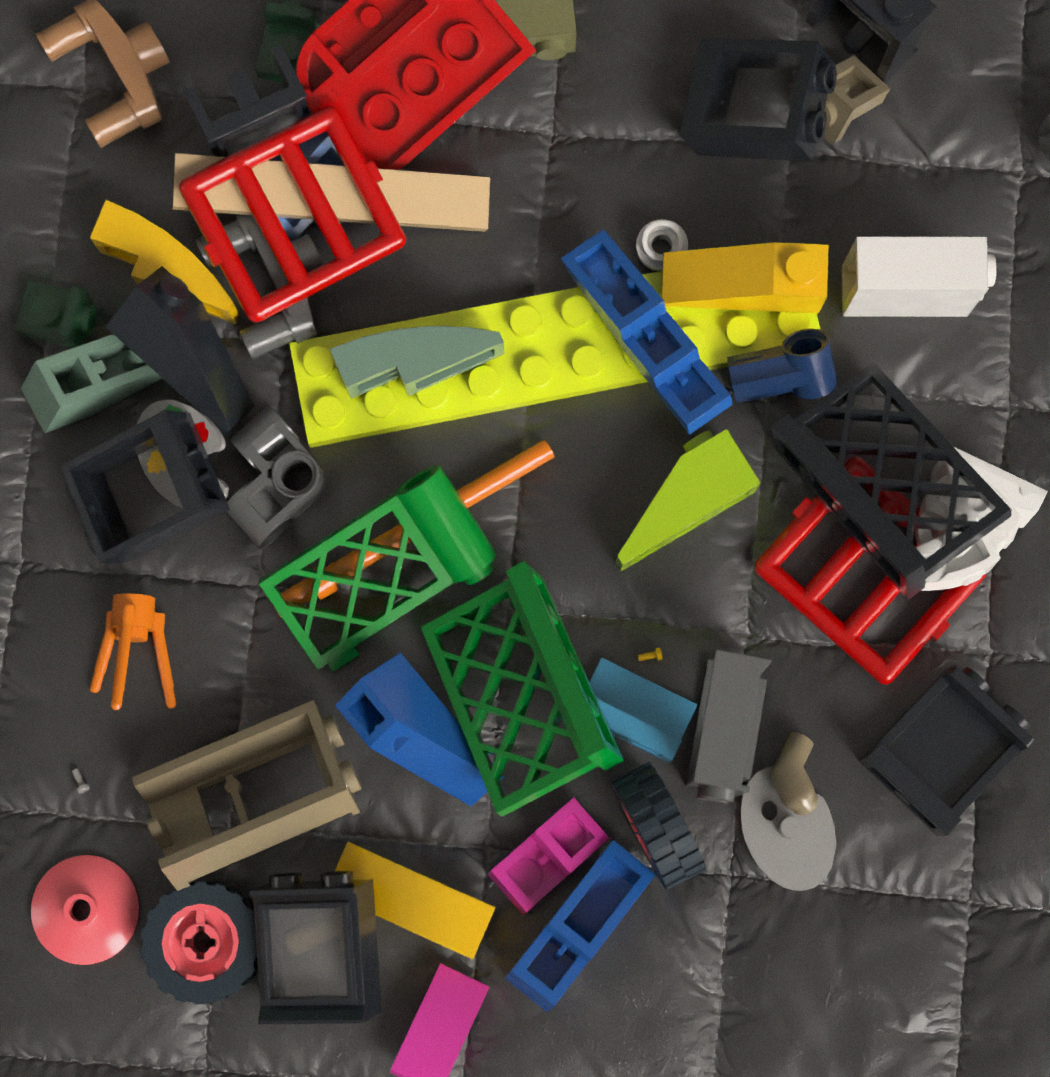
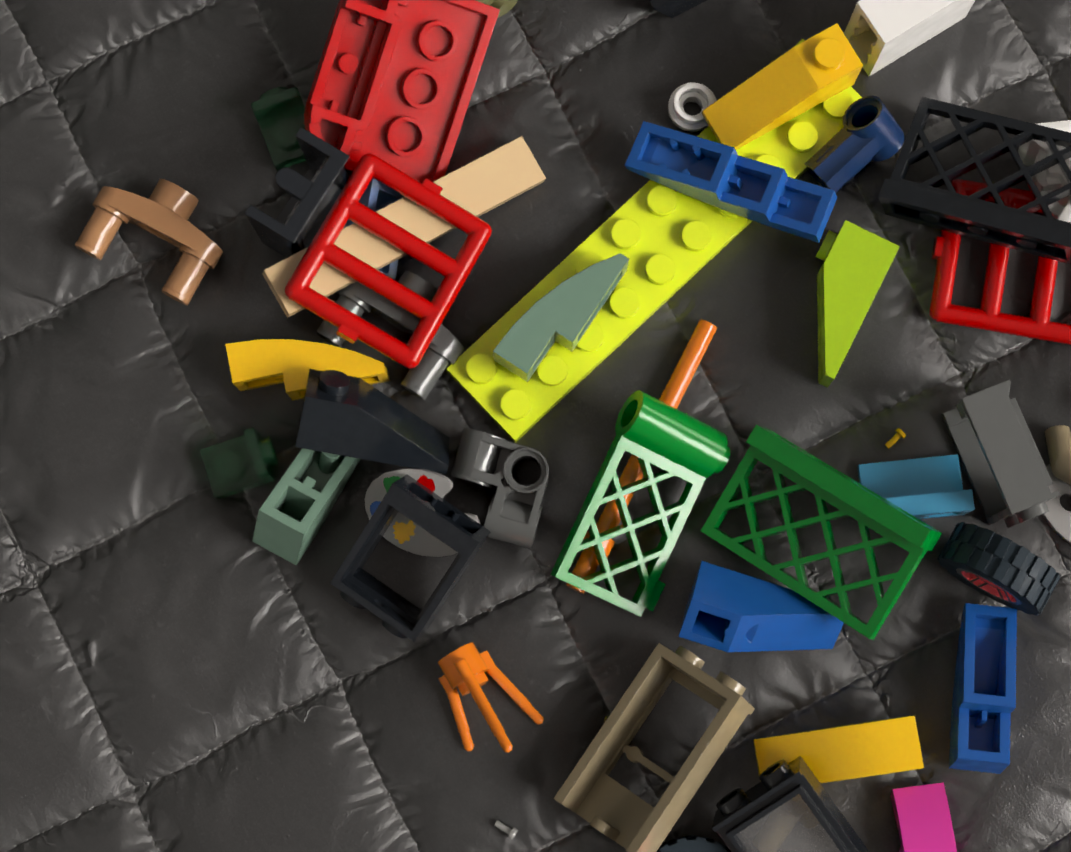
camera: 30 degrees left, 0 degrees up
dark pink slope [488,798,609,915] -> none

